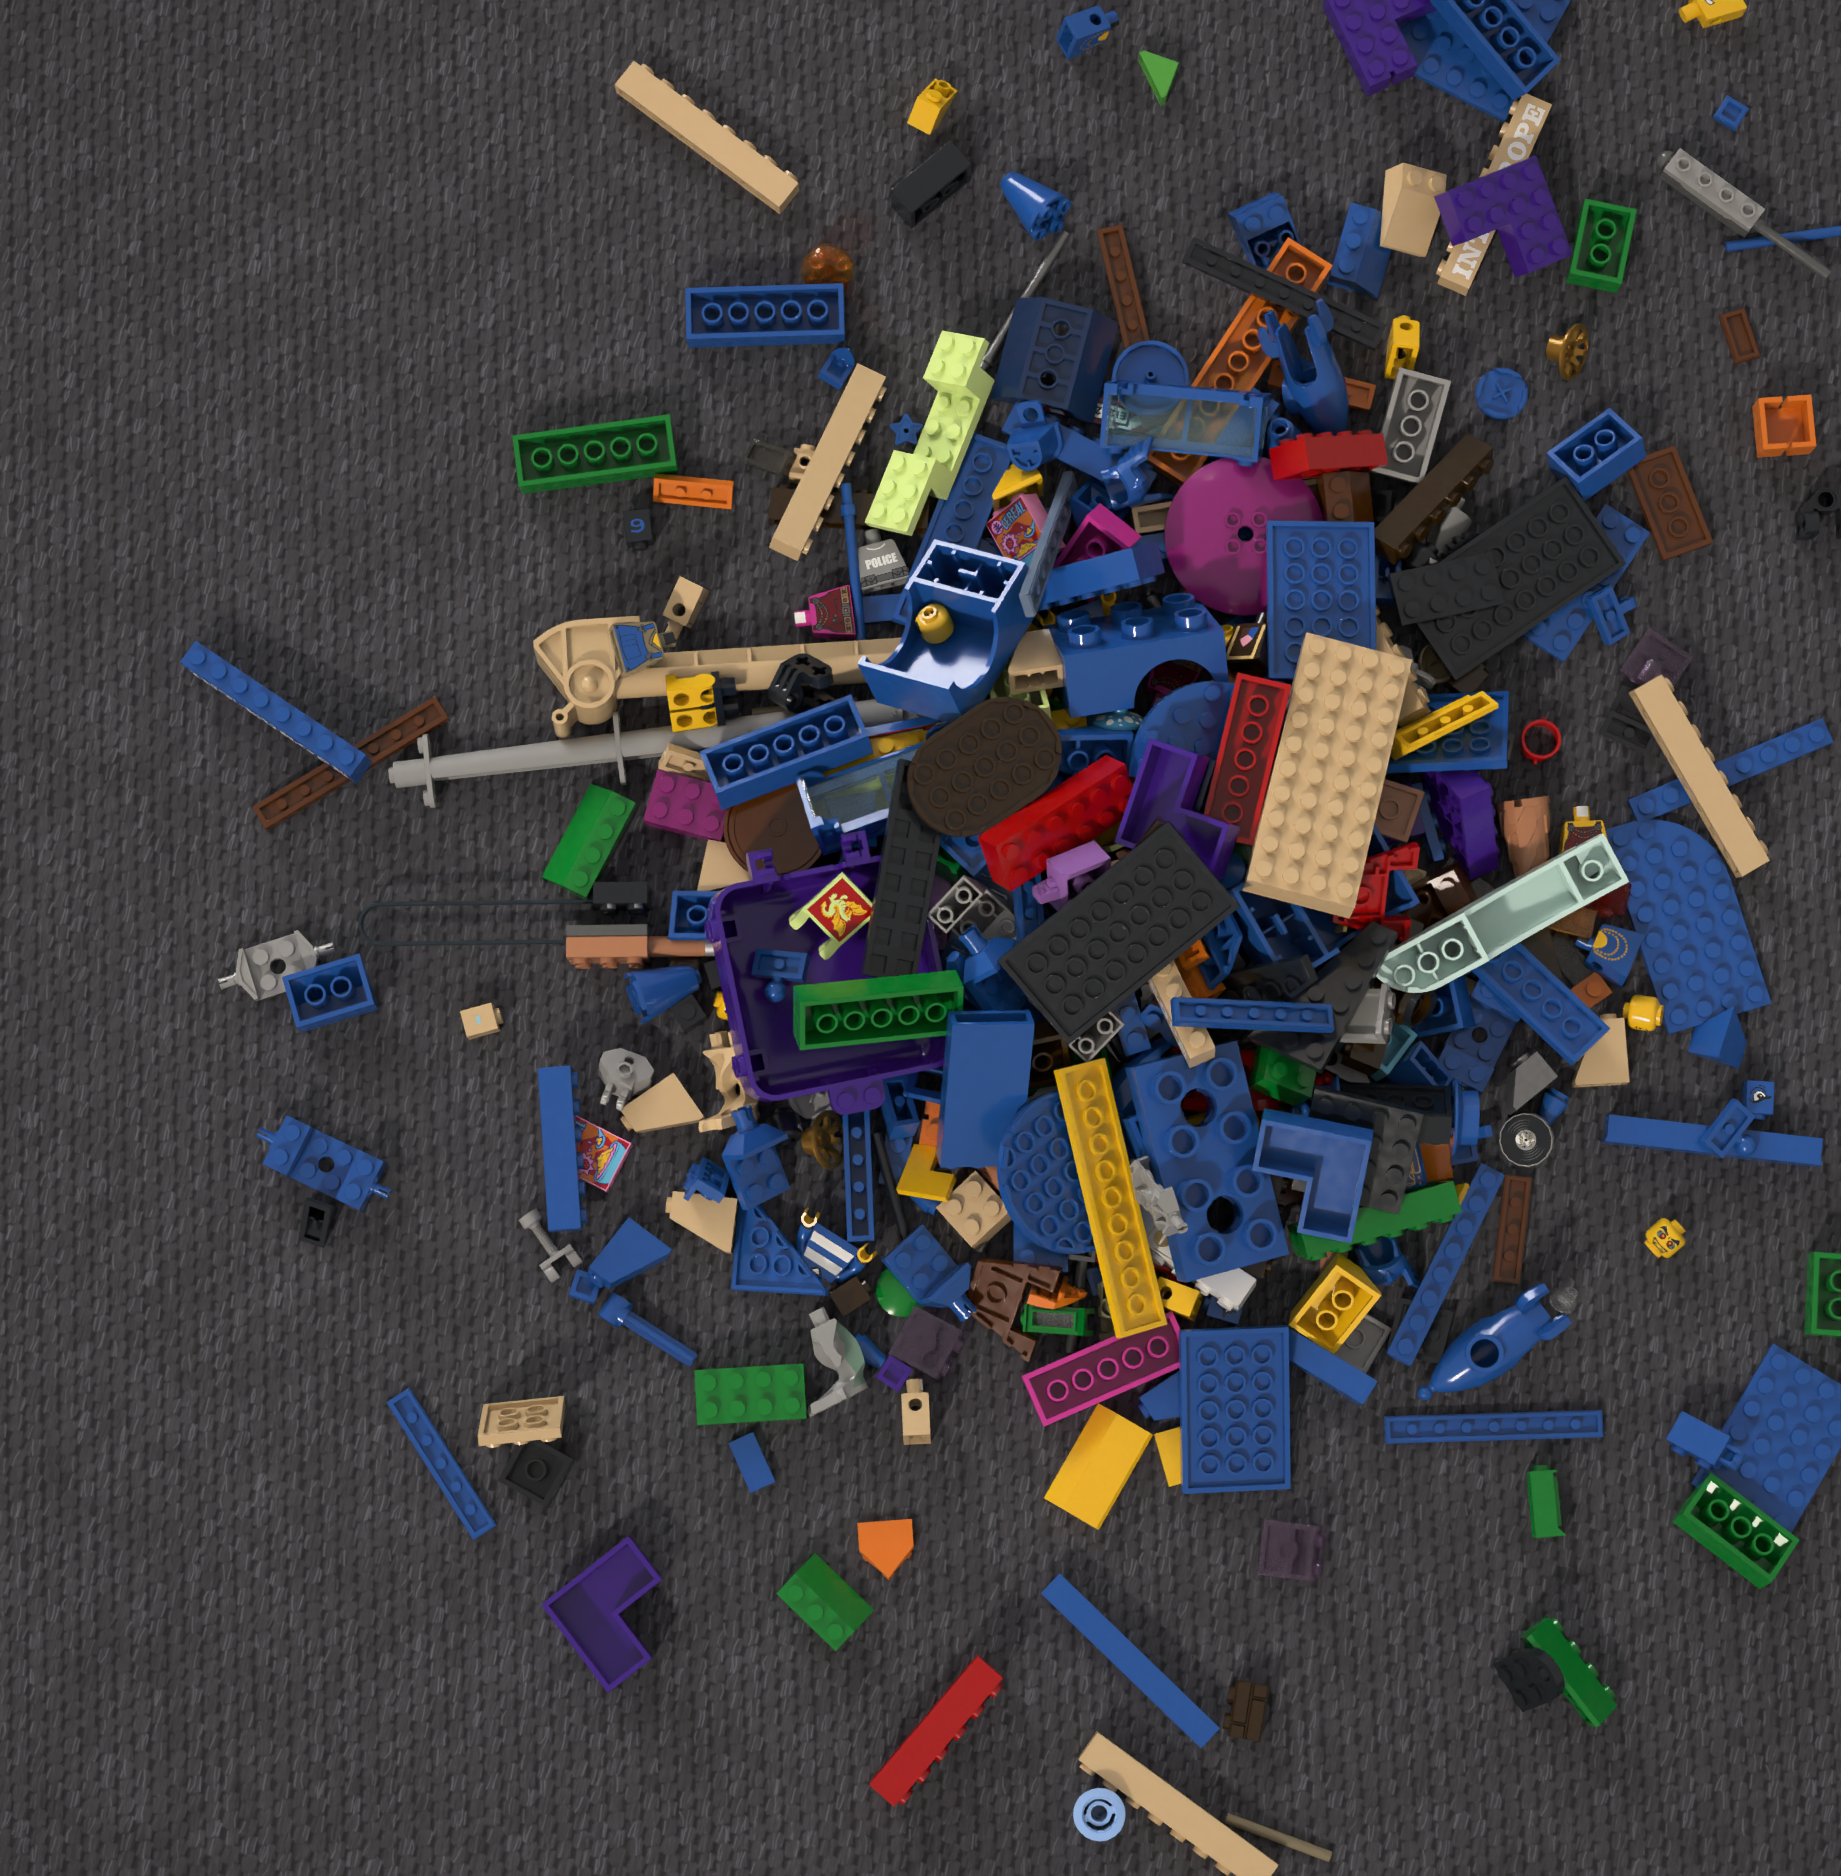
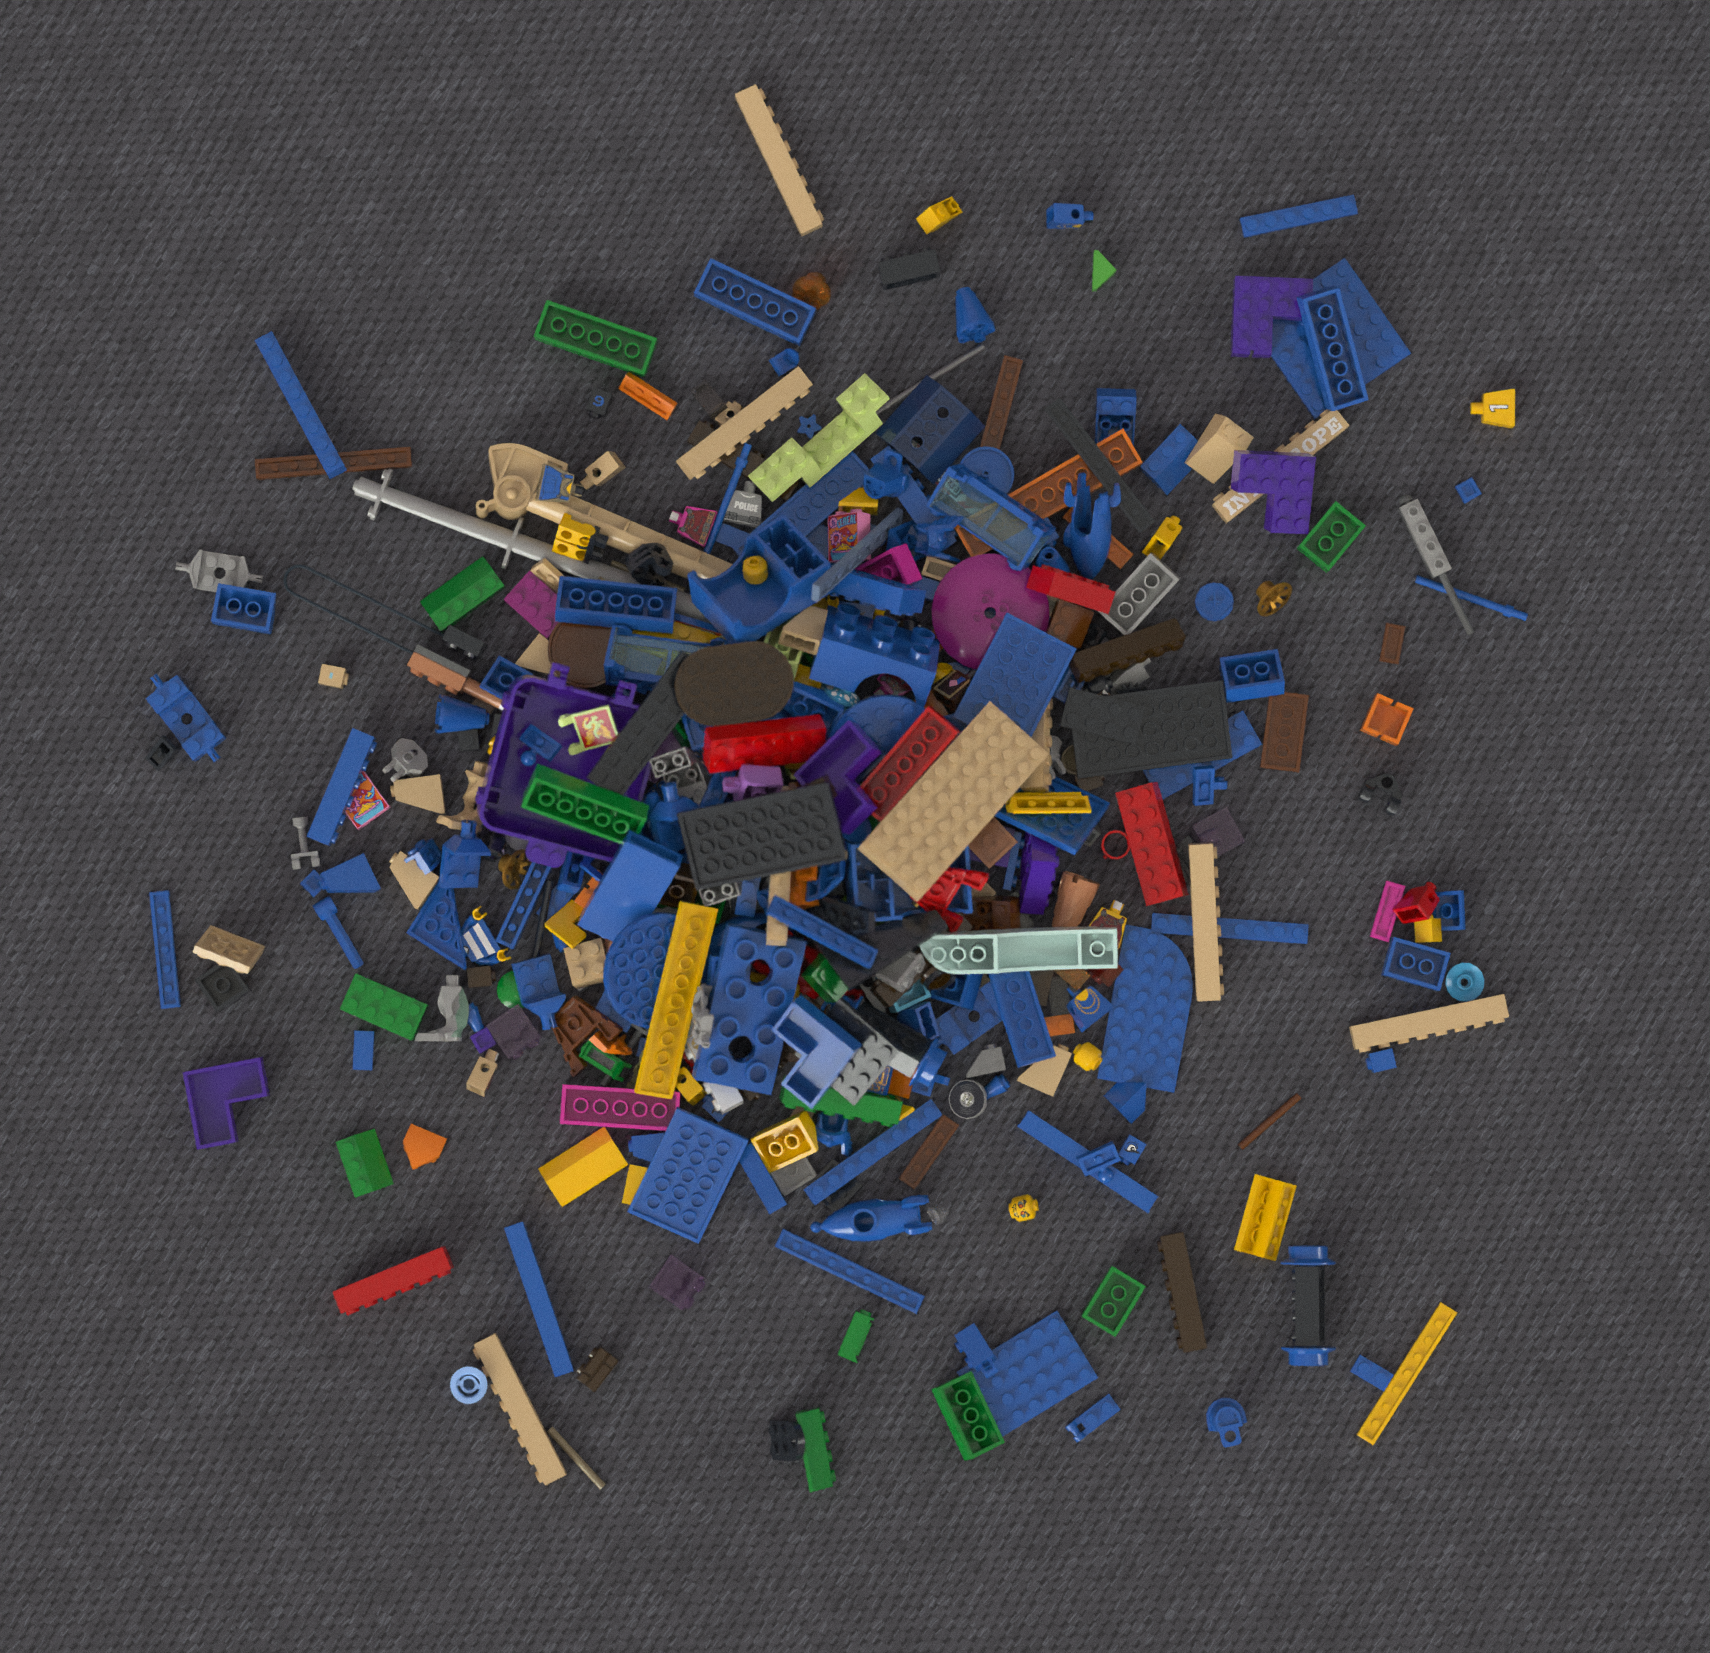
camera: 20 degrees right, 5 degrees up
none -> red brick [1115,782,1189,906]

